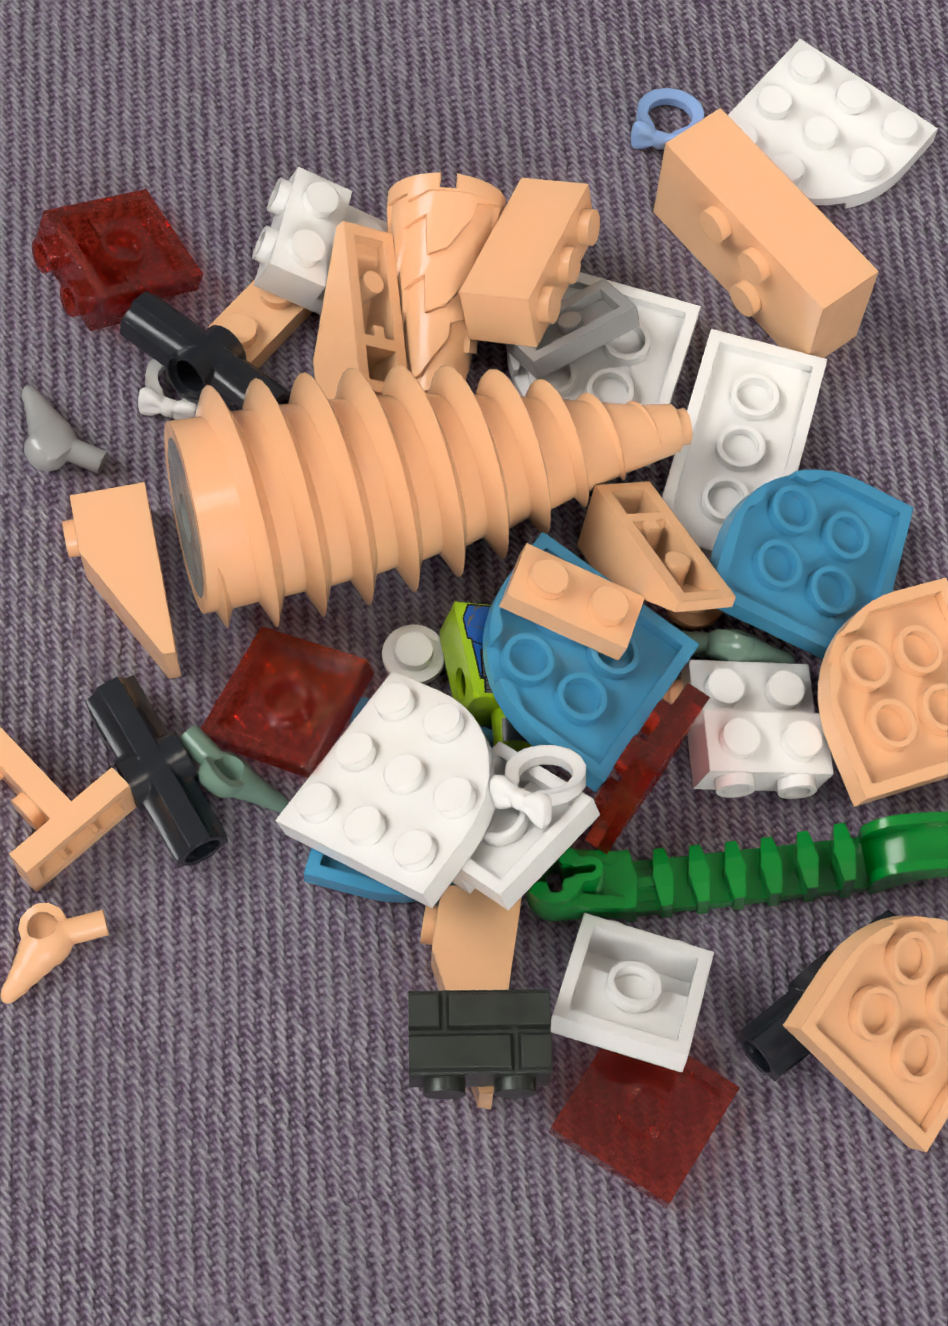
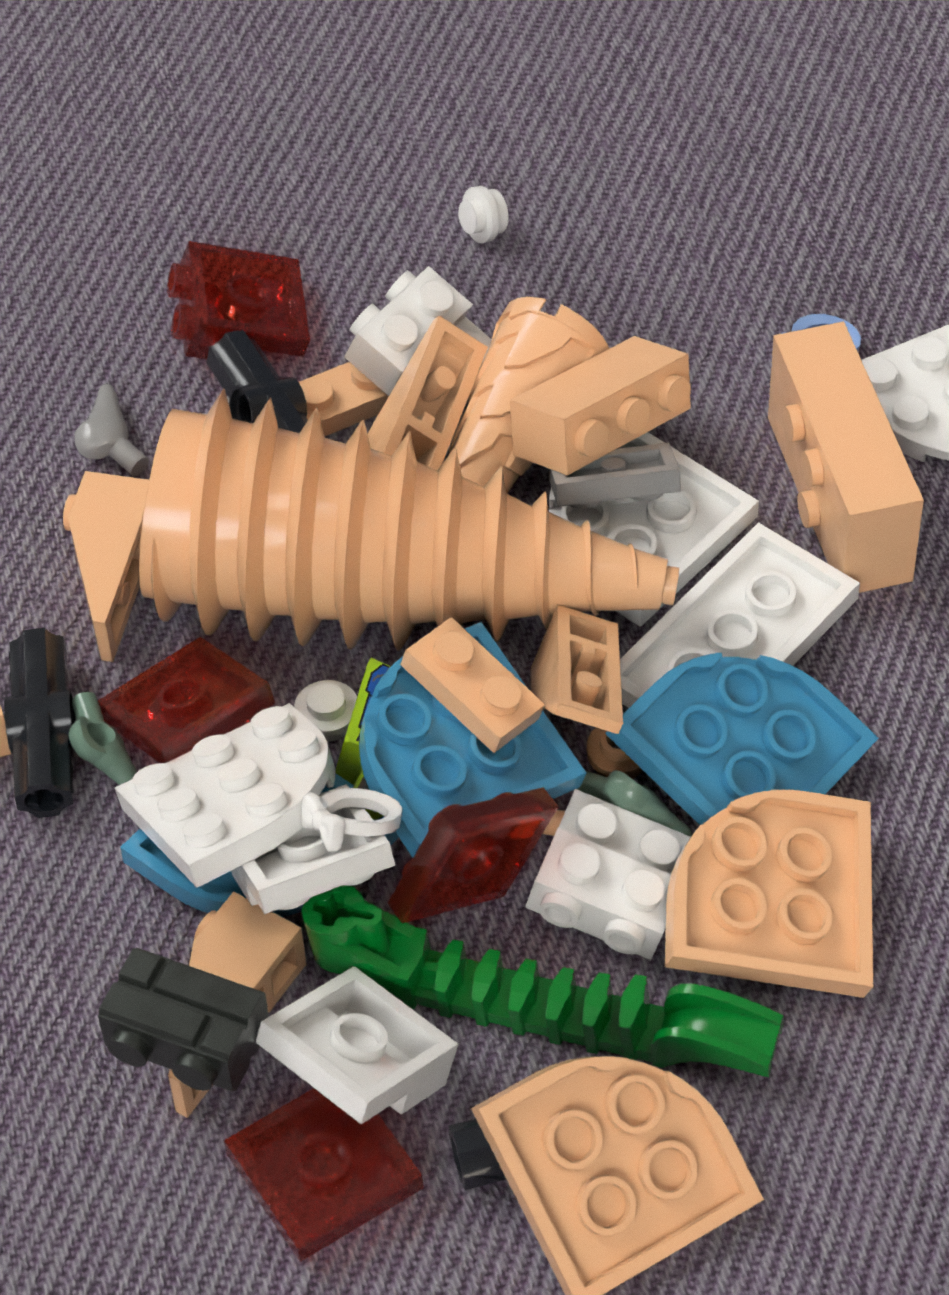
camera: 30 degrees right, 15 degrees down
none -> white plate [458,186,508,243]

